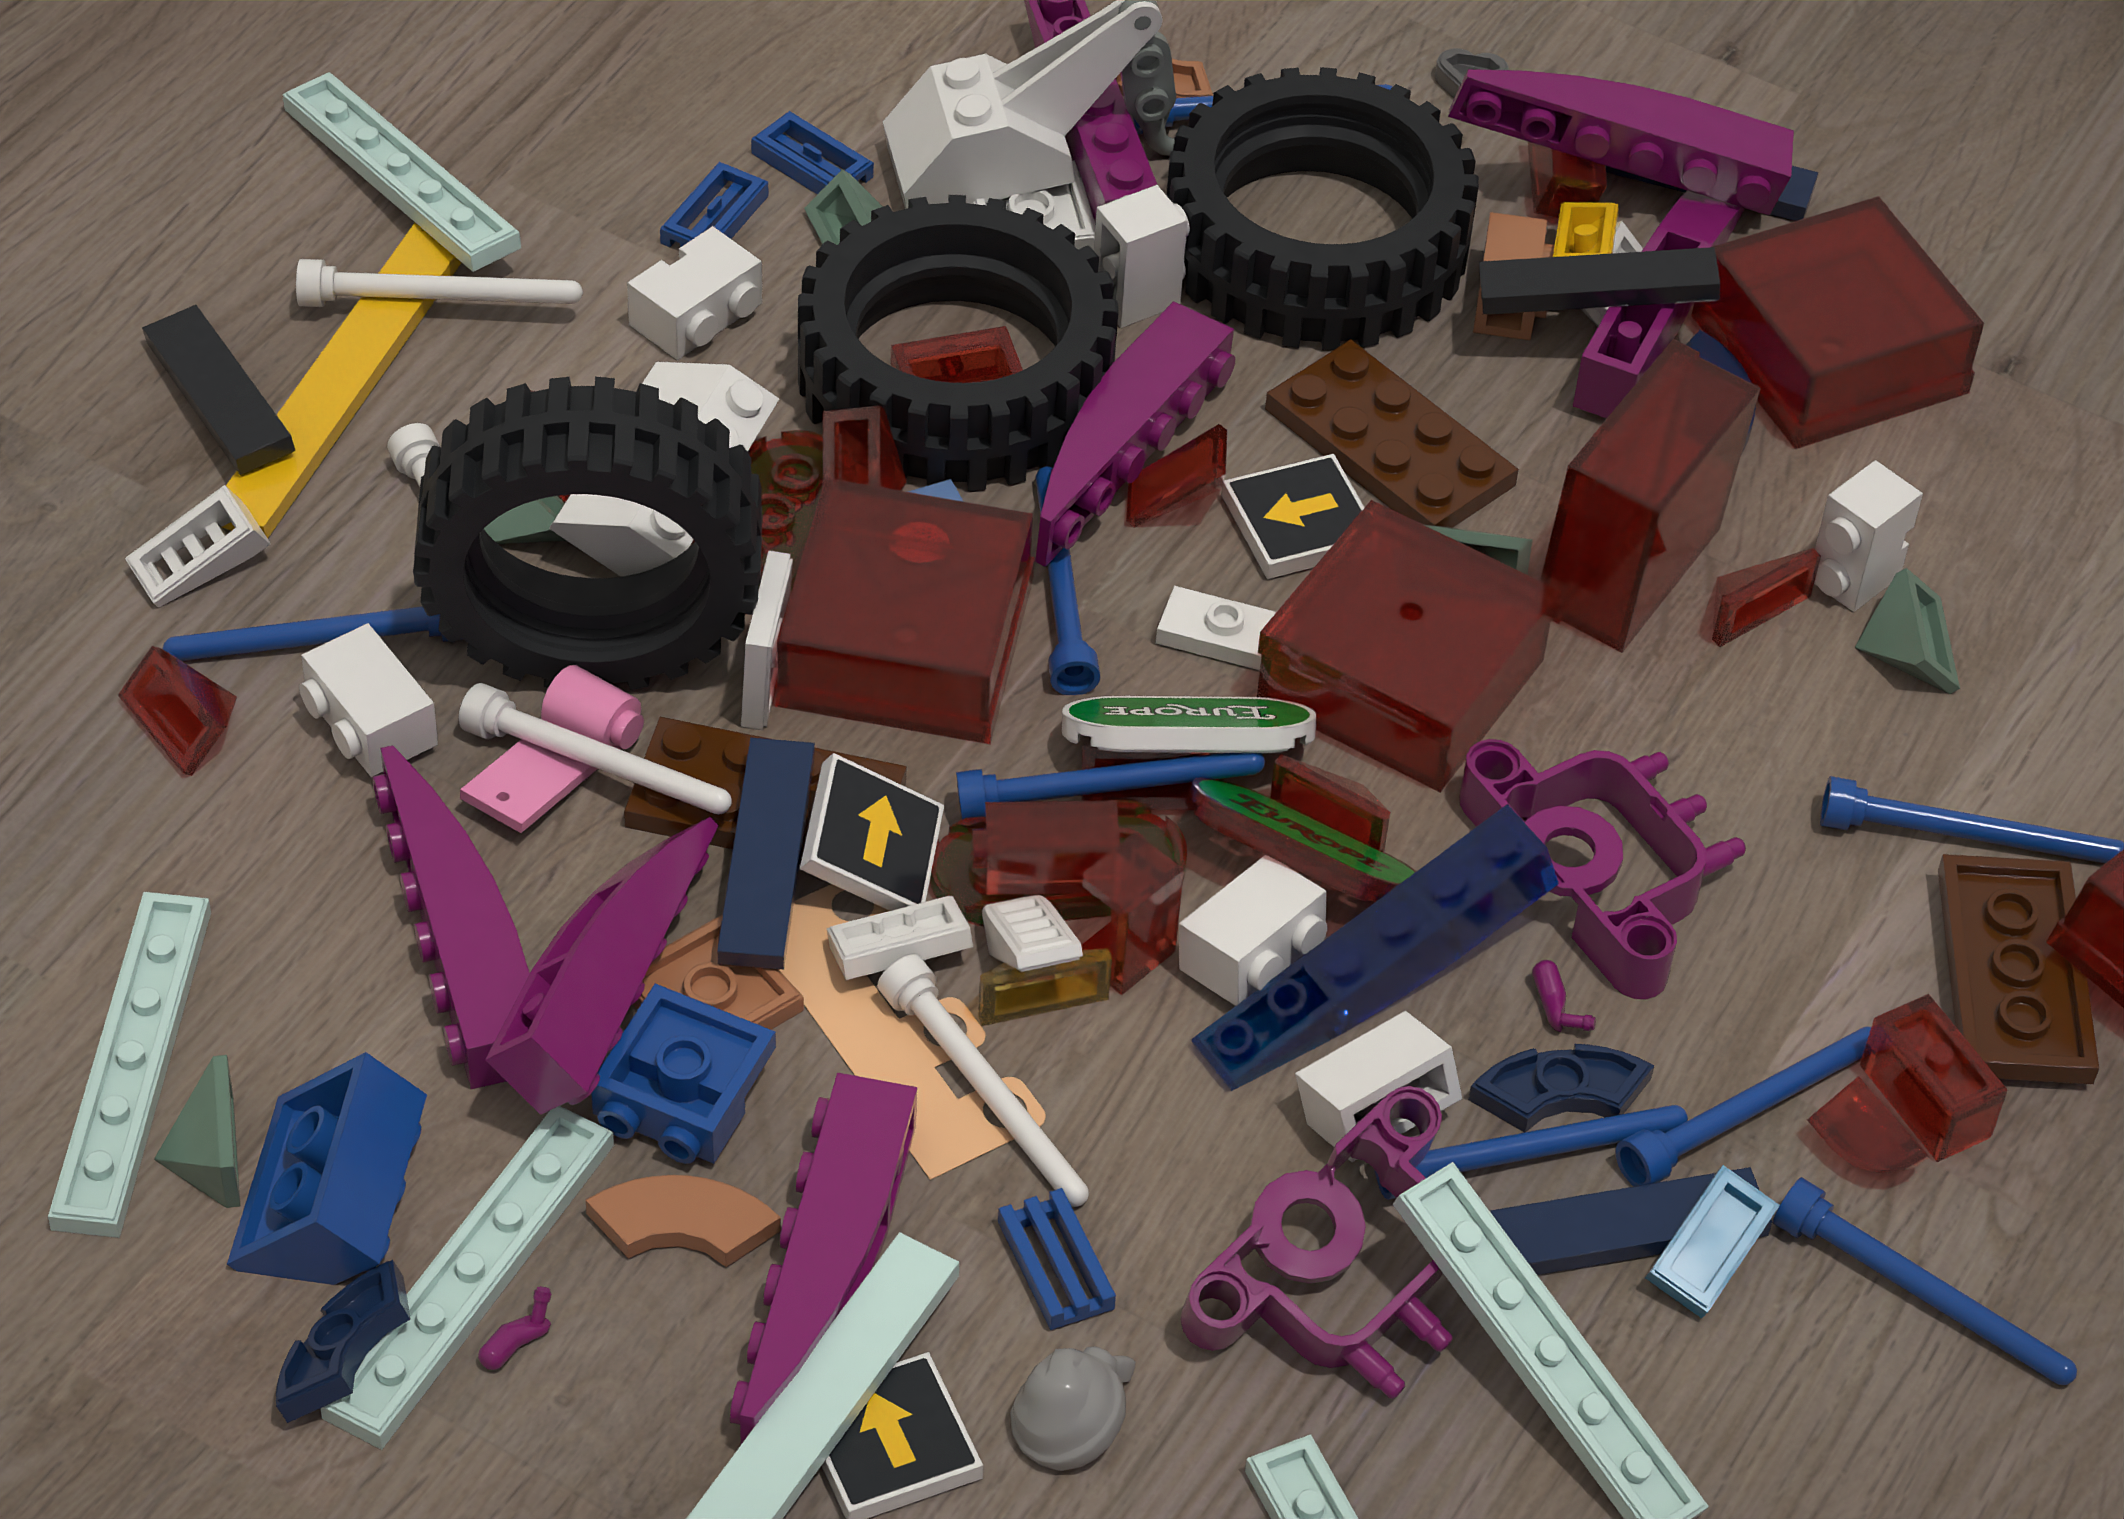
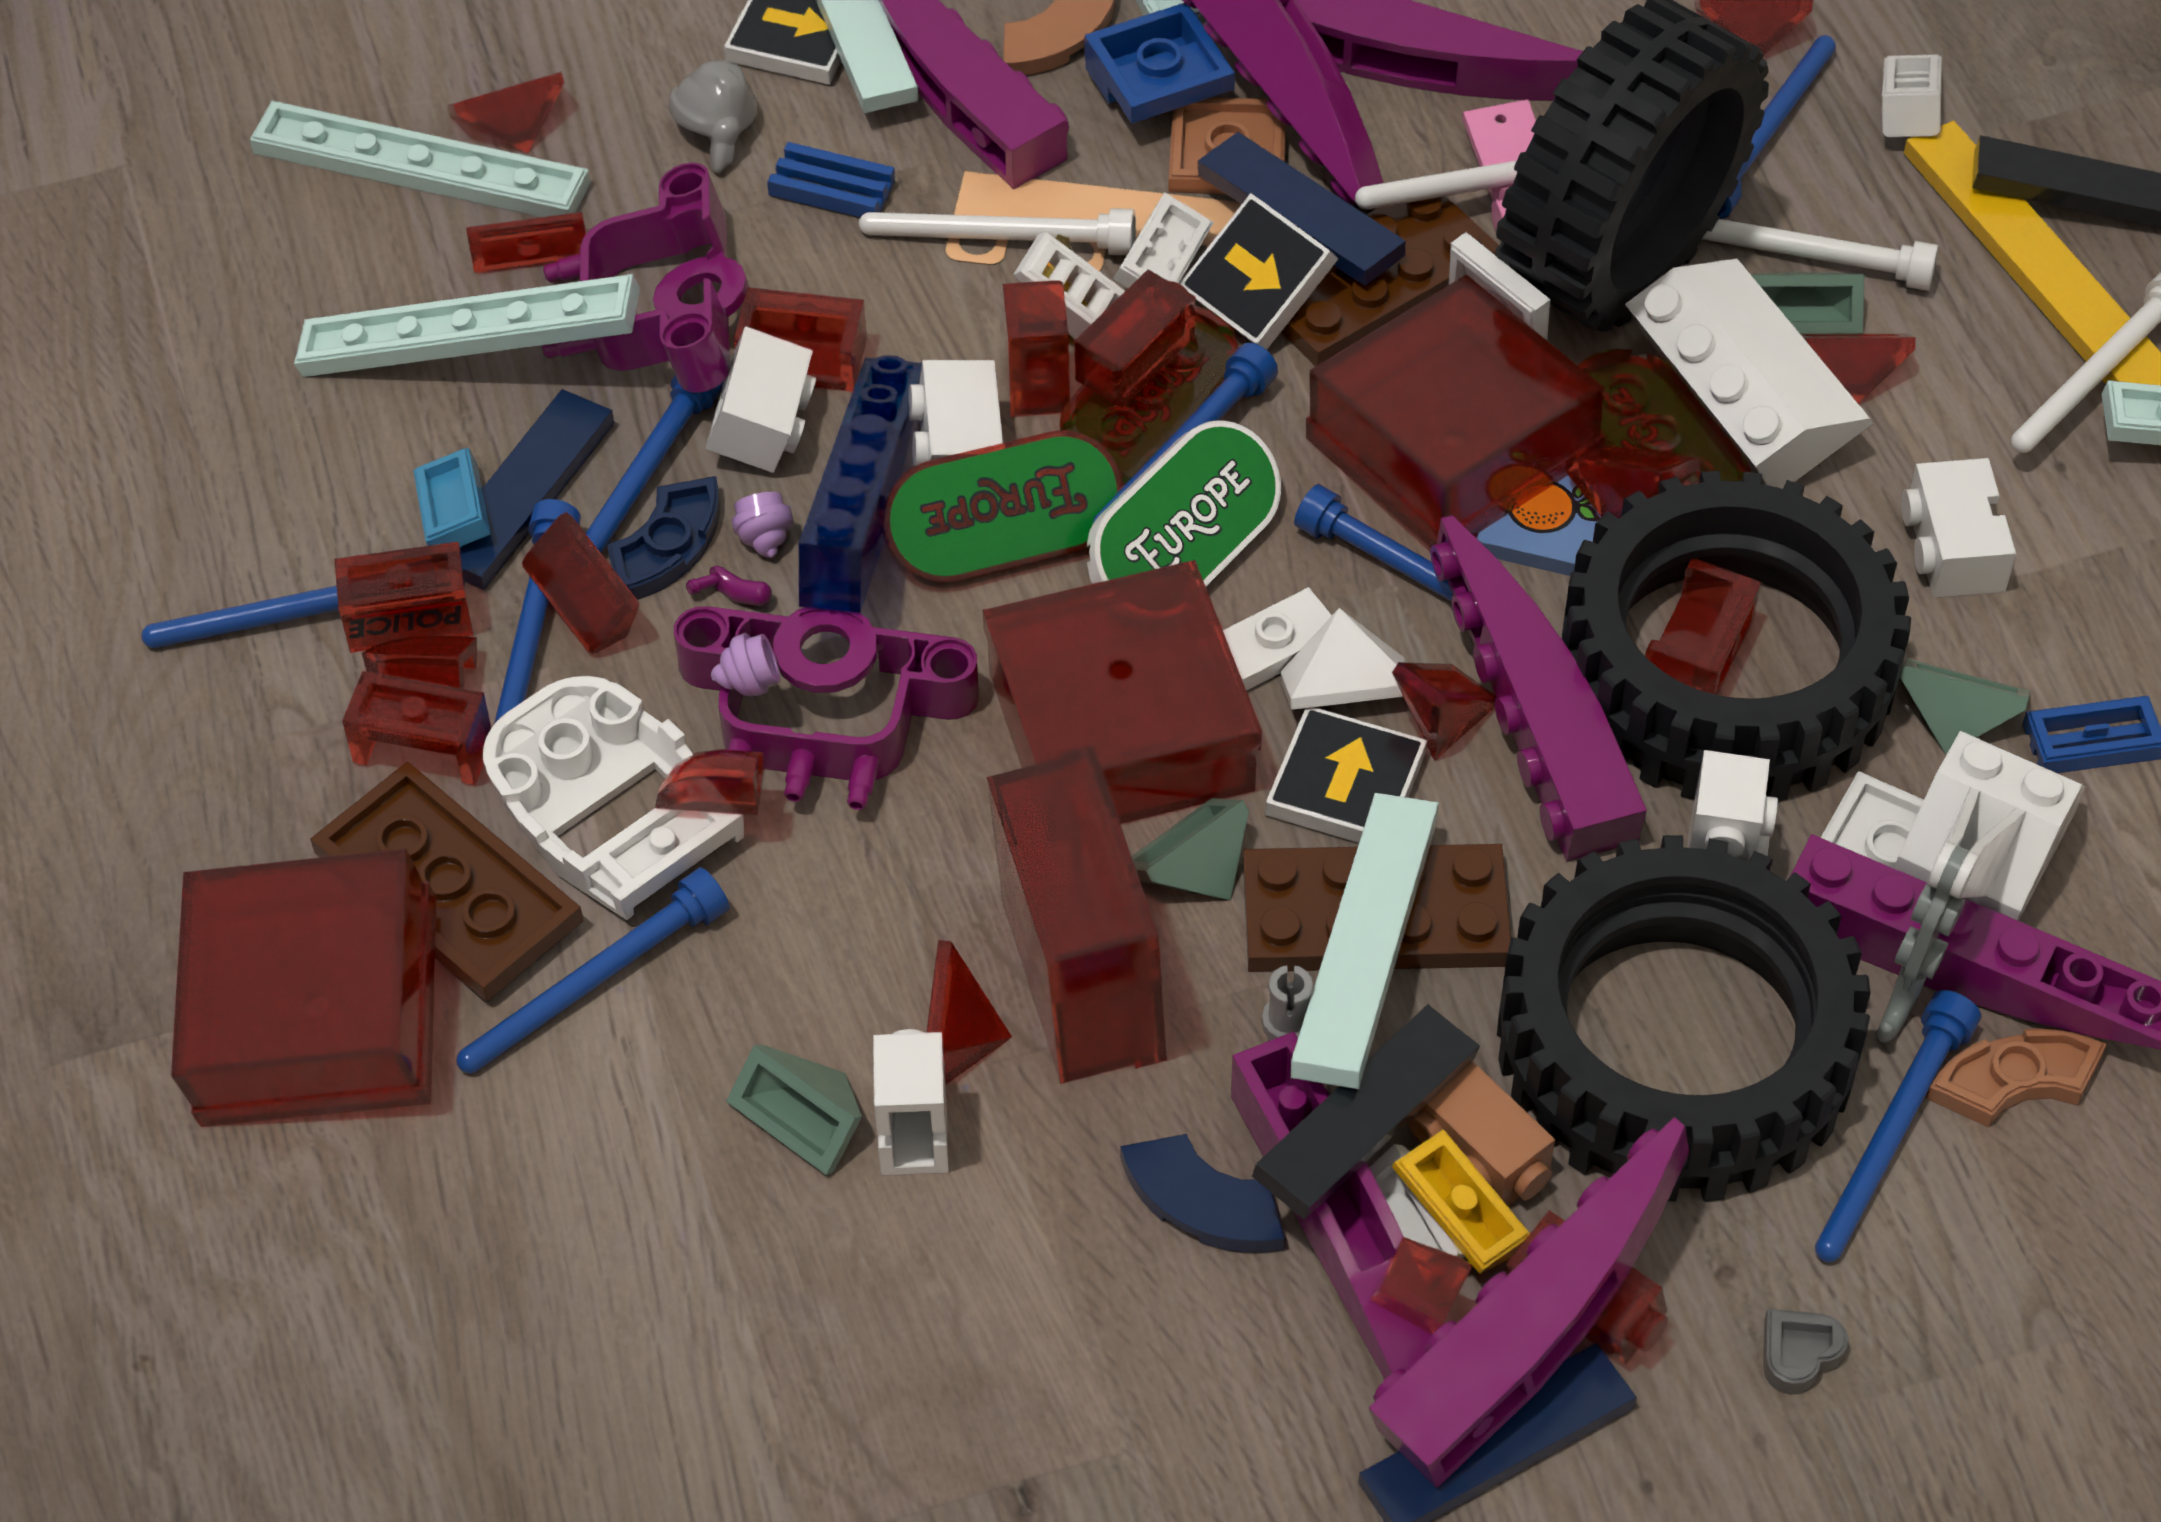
camera: 135 degrees right, 5 degrees up
blue tile [660,162,769,247] -> none
clear red slope [1270,754,1391,853] -> none
clear red container [1691,196,1984,449] -> none
none -> clear red panel [334,541,474,653]
none -> clear red slope [466,212,586,273]
none -> white slope [483,676,744,920]
none -> clear red slope [522,512,640,654]
none -> clear red brick [655,749,766,815]
none -> lavender plate [711,633,780,697]
none -> lavender plate [732,492,793,558]
none -> clear red panel [734,287,867,392]
none -> light grey pin [1262,966,1313,1041]
none -> white slope [1281,608,1416,710]
none -> light aqua tile [1291,793,1439,1089]
none -> clear red slope [1370,1237,1473,1334]

